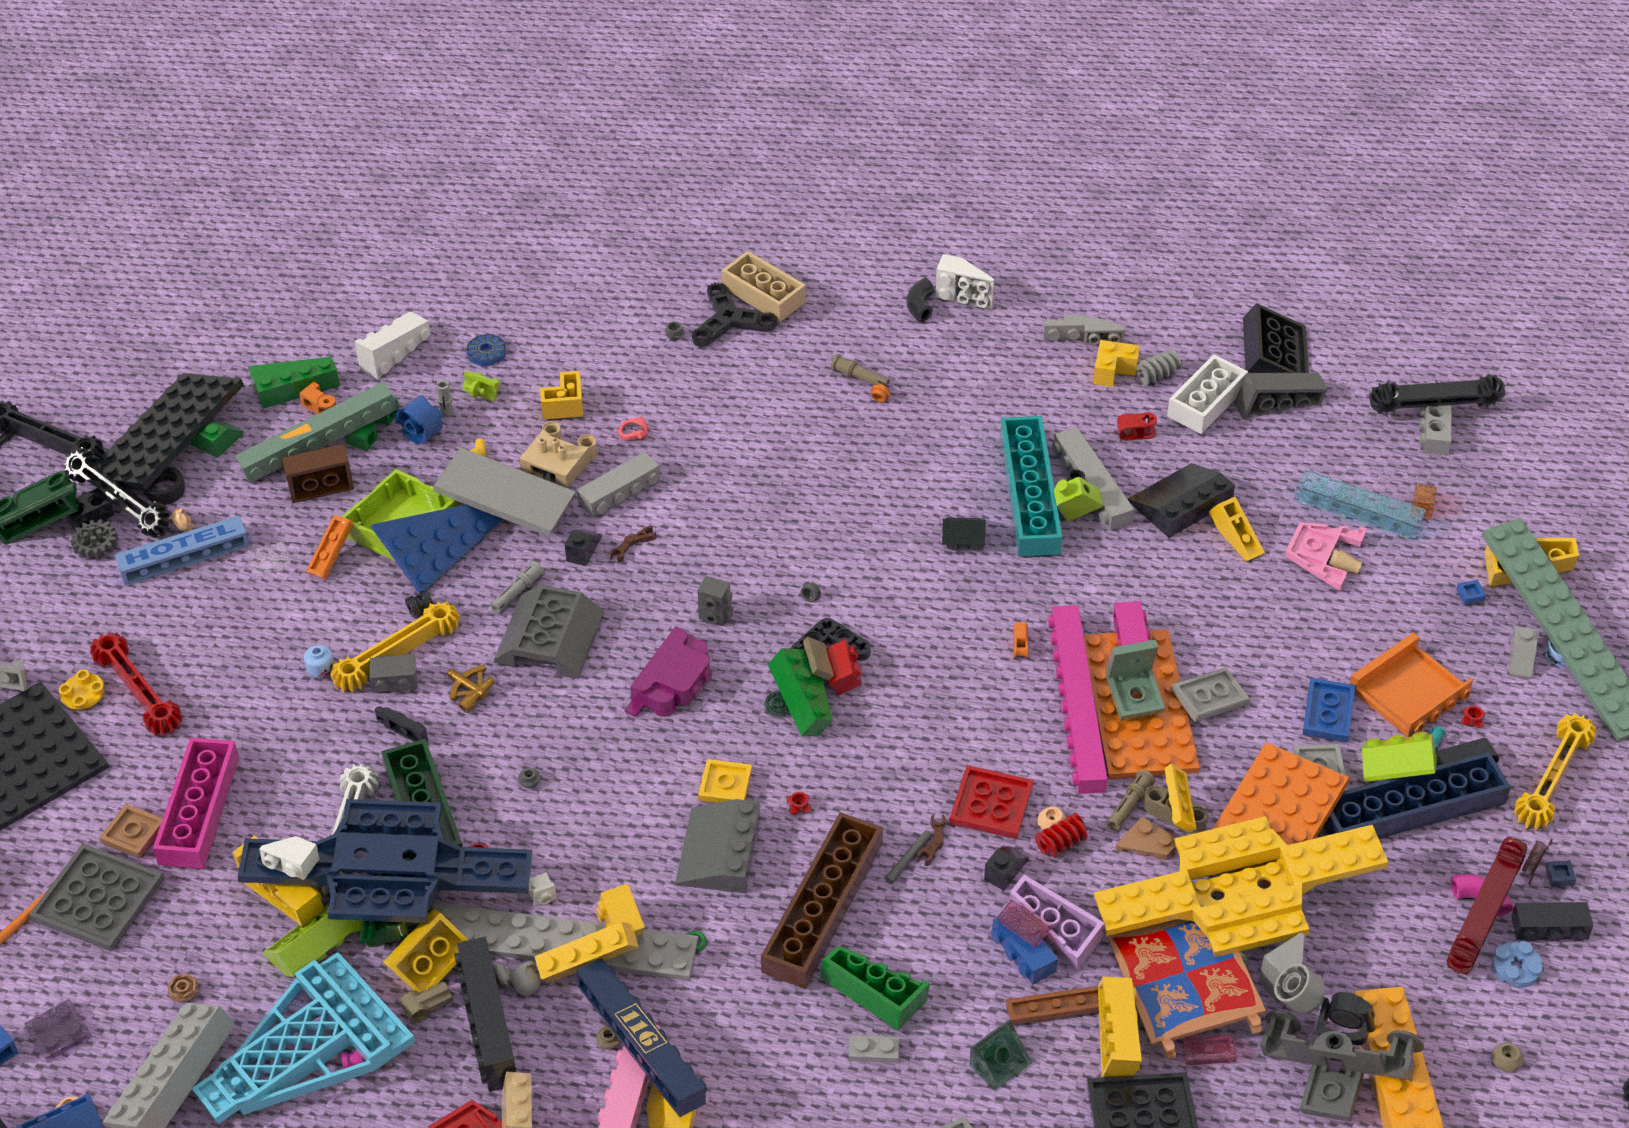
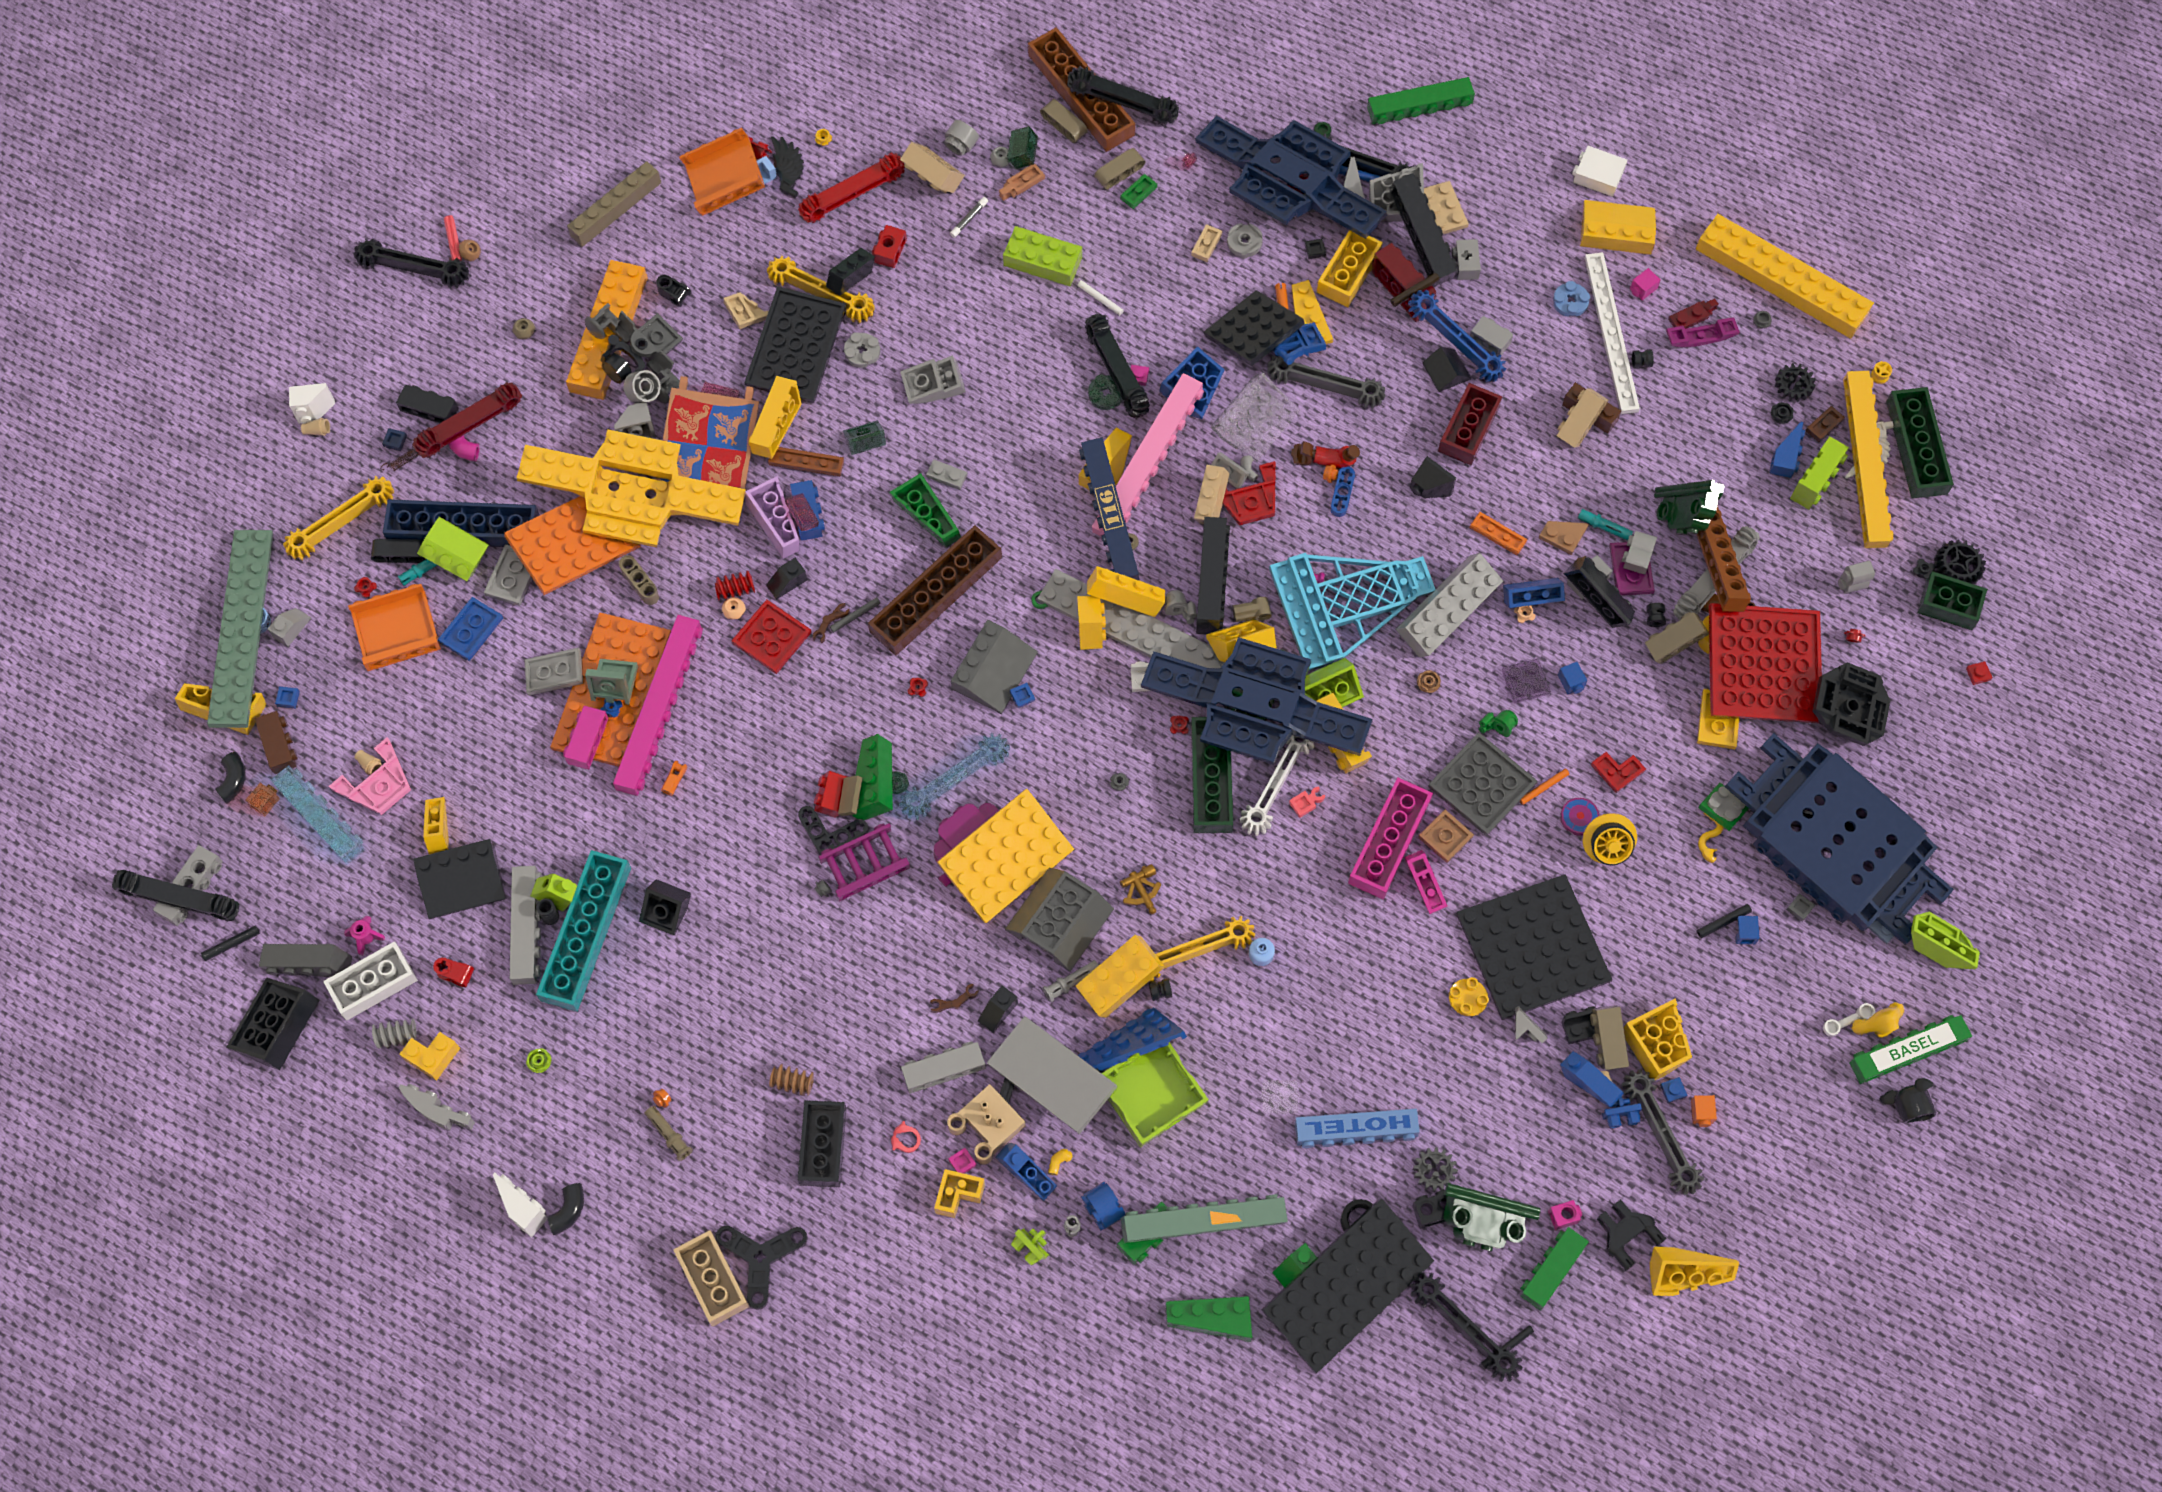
camera: 160 degrees left, 20 degrees up
black arm [63,447,173,538] -> none
red arm [90,631,183,737] -> none
light nougat plate [172,508,195,532] -> none
white slope [259,836,319,880] -> none
reddish brown brick [282,444,354,503] -> none
orange leg [299,382,336,414] -> none
orange tile [306,515,354,580] -> none
white wedge [355,311,431,379] -> none
dark grey brick [370,654,417,692] -> none
black hinge [375,706,428,742] -> none
tile [466,334,507,366] -> none
dark grey plate [665,321,684,339] -> none
dark grey brick [697,576,733,626] -> none
yellow plate [698,759,752,803] -> none
dark tan pin [1106,769,1156,831] -> none
medium nougat wing [1115,817,1176,860] -> none
yellow plate [1165,764,1197,833] -> none
medium blue plate [1492,941,1543,988] -> none
none -> black piece [201,925,260,961]
none -> black cylinder [215,752,246,804]
none -> reddish brown brick [255,711,298,774]
none -> dark pink brick [344,916,385,955]
none -> lime plate [526,1048,551,1073]
none -> medium nougat piece [769,1064,814,1096]
none -> black brick [798,1100,847,1187]
none -> magenta fence [819,823,910,902]
none -> clear light blue arm [899,732,1010,820]
none -> yellow plate [937,789,1074,923]
none -> dark pink plate [948,1148,977,1174]
none -> blue slope [995,1142,1057,1201]
none -> blue plate [1010,683,1035,708]
none -> yellow brick [1076,935,1165,1018]
none -> coral plate [1289,786,1325,818]
none -> dark pink slope [1404,850,1447,914]
none -> green piece [1478,710,1518,737]

